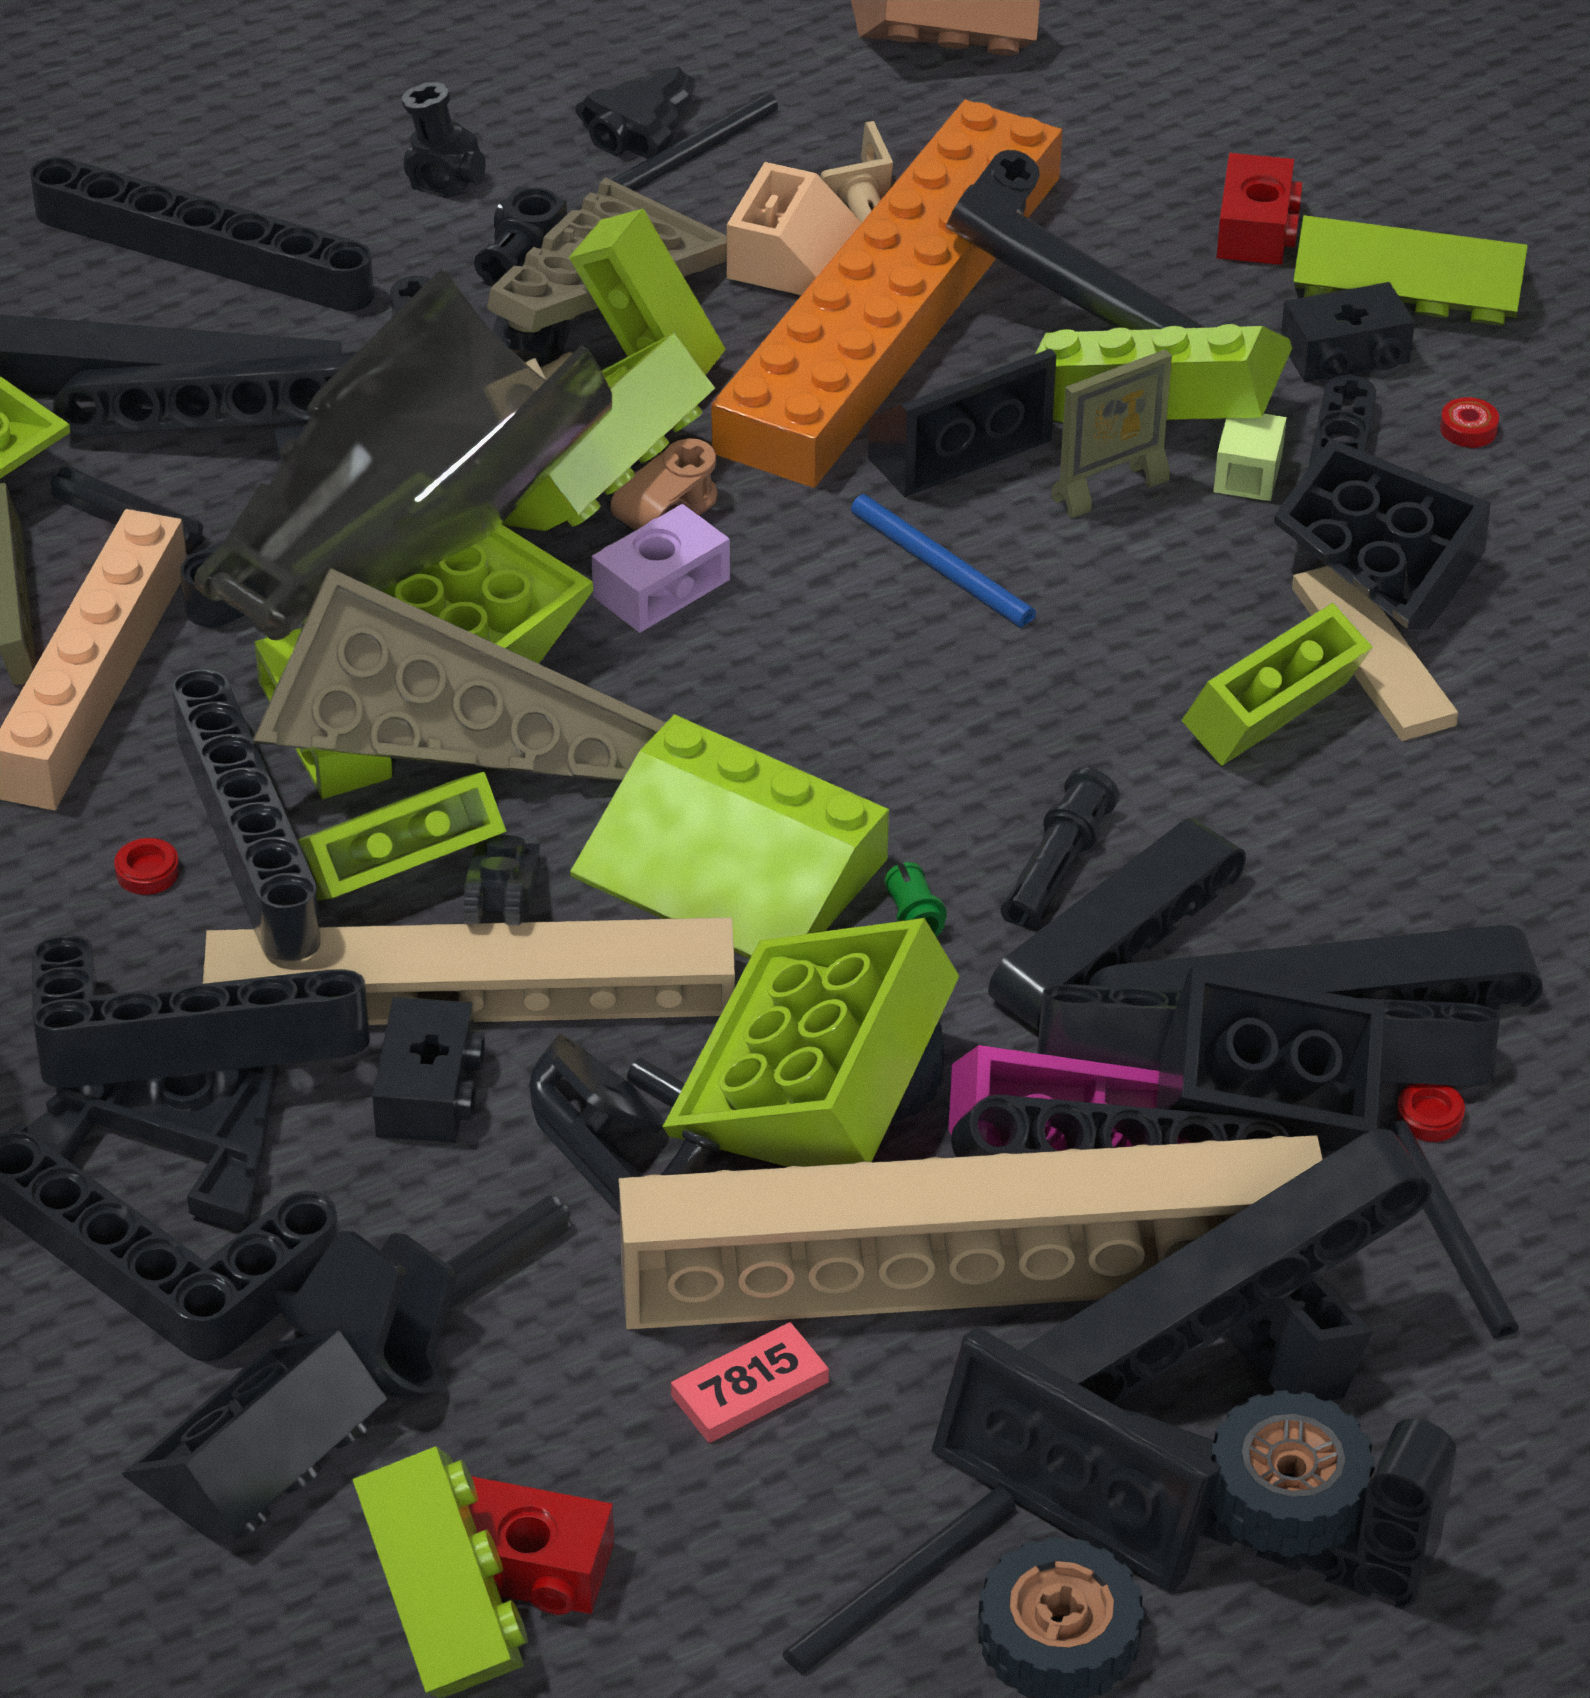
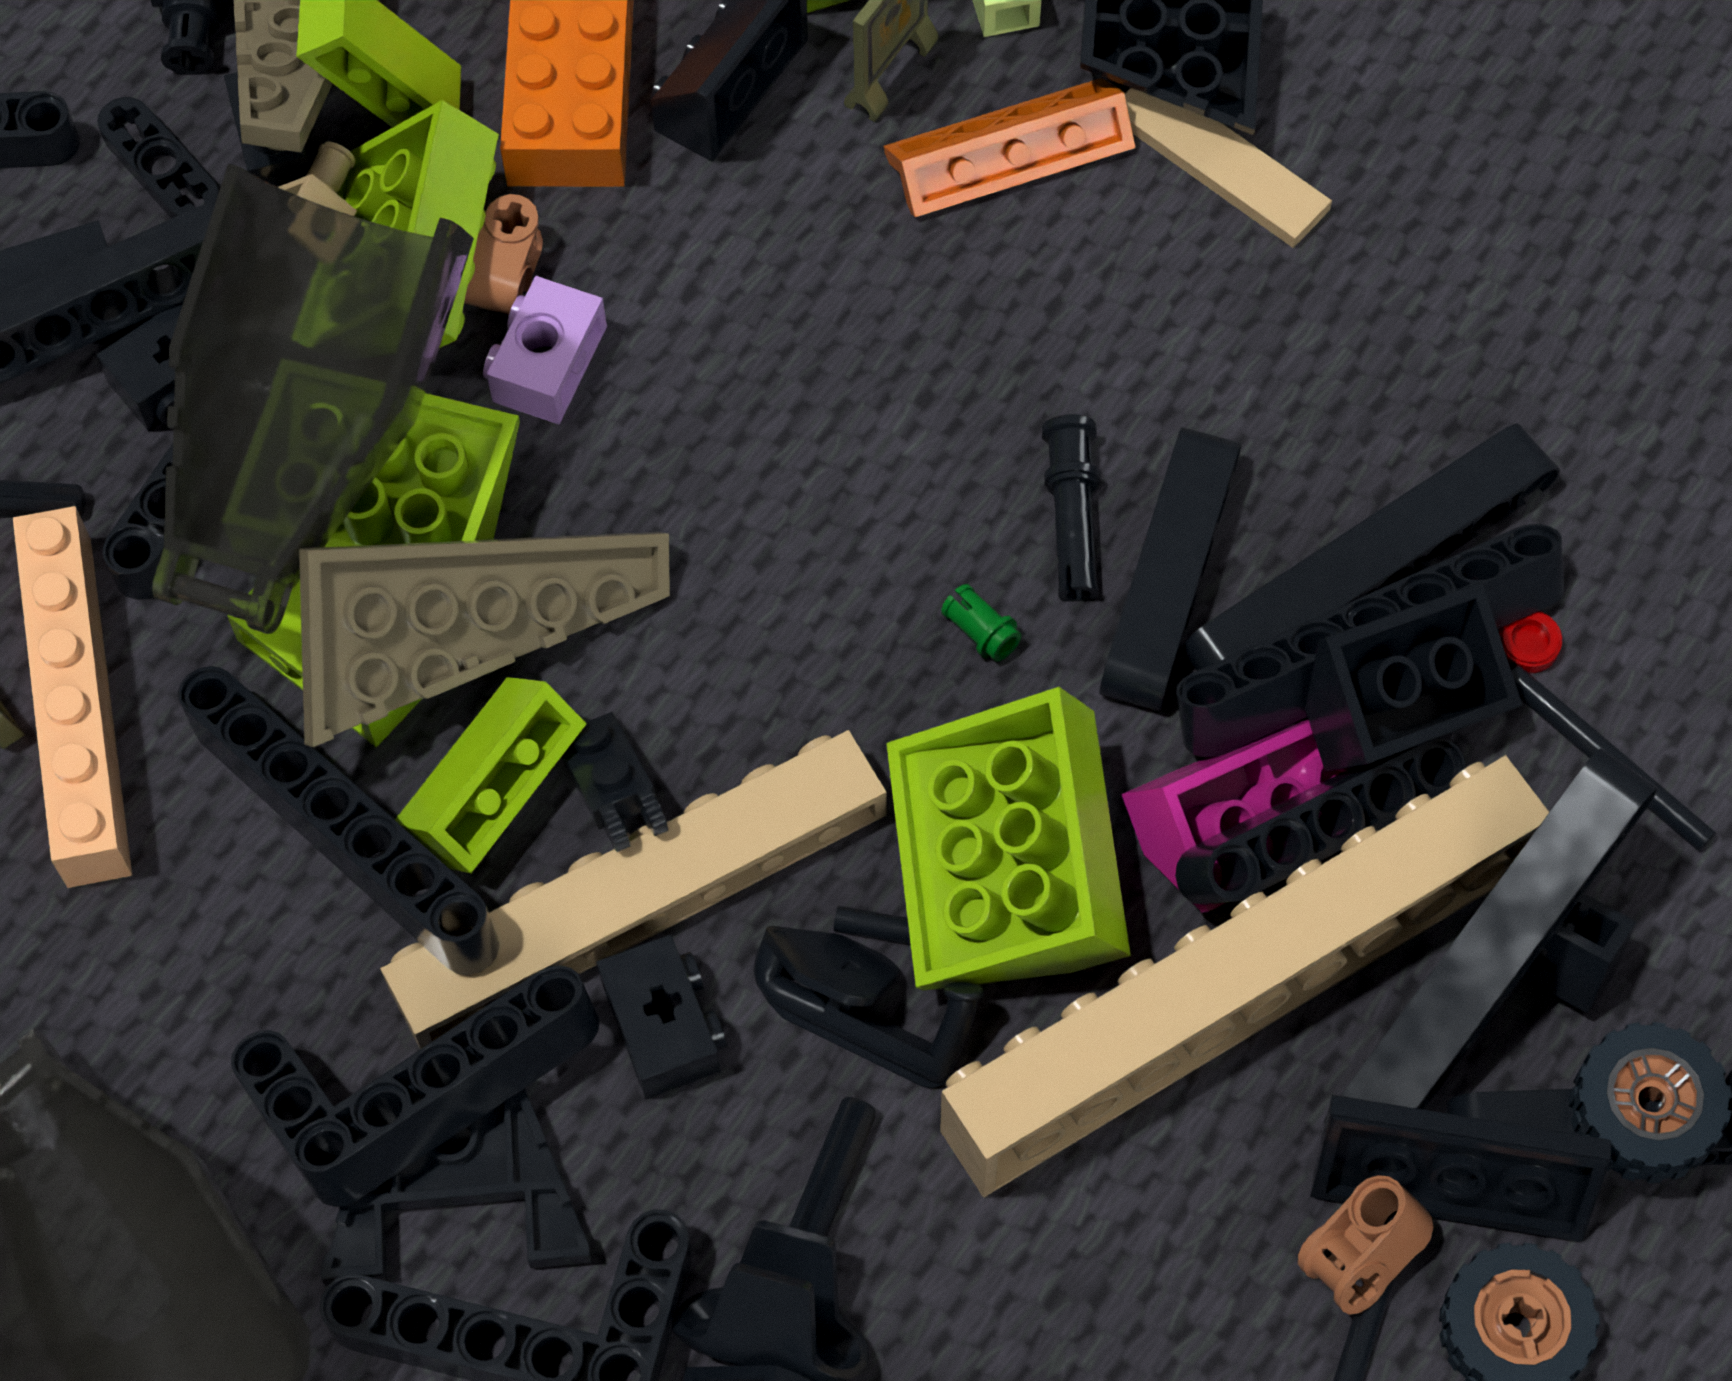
camera: 25 degrees left, 20 degrees up
red tile [114,838,180,895] -> none
lime slope [570,714,889,959] -> none
coral tile [671,1322,829,1443] -> none
blue piece [851,494,1036,628] -> none
lime brick [1181,602,1373,766] -> none
none -> orange fence [883,78,1136,217]
none -> nougat piece [1298,1175,1433,1314]

